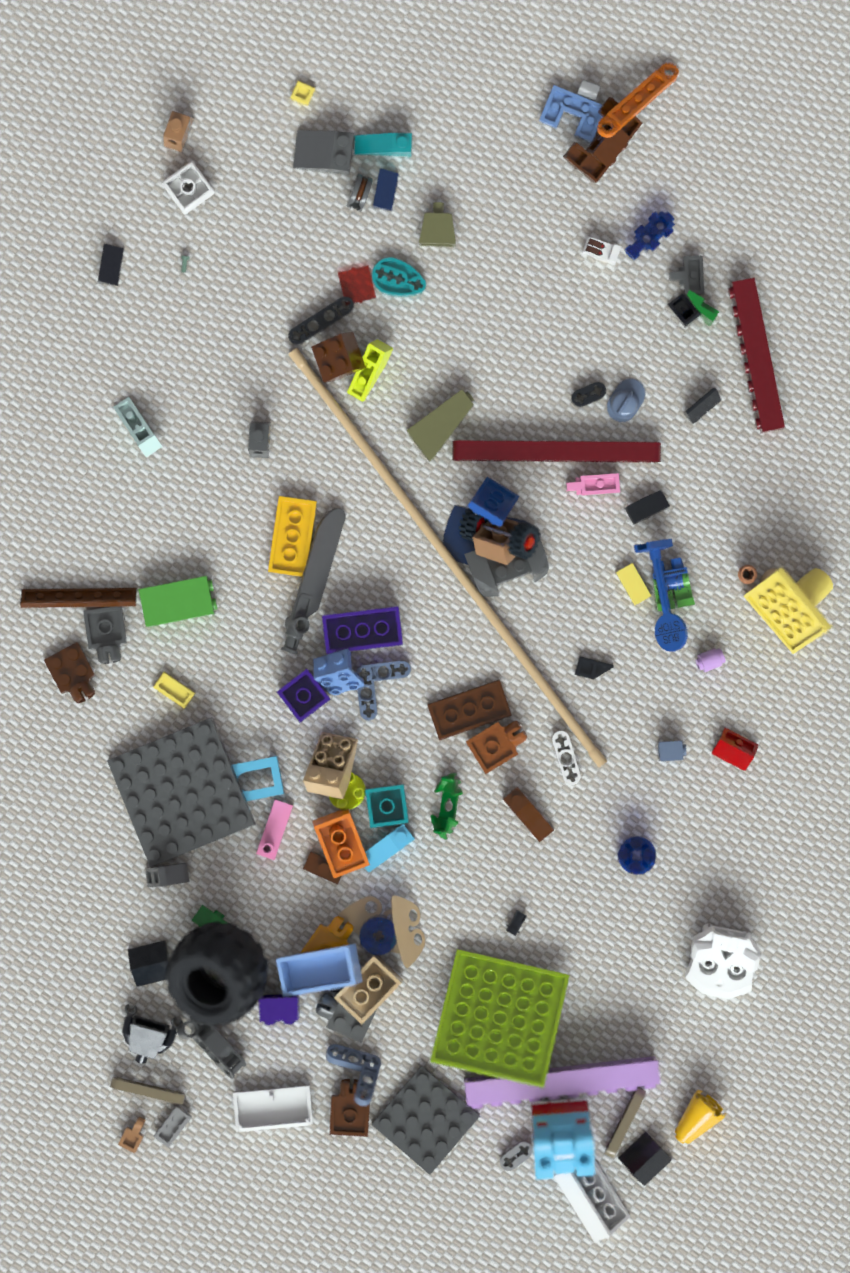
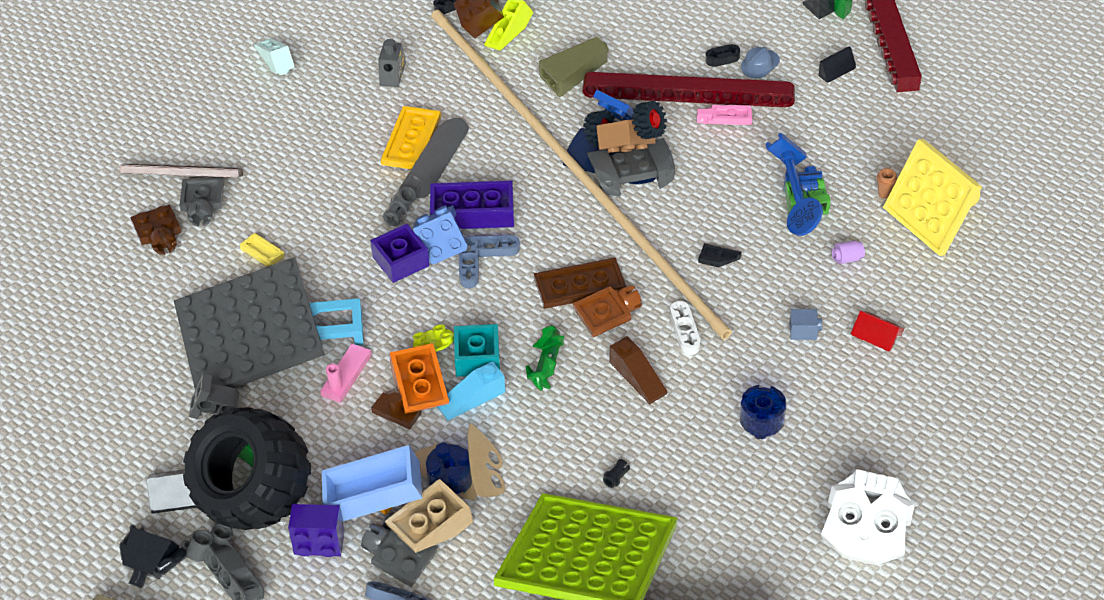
camera: 10 degrees right, 40 degrees down
bright green brick [139,576,218,627] -> none
tan slope [303,732,358,799] -> none
light yellow tile [616,563,651,606] -> none
black slope [625,490,670,525] -> none

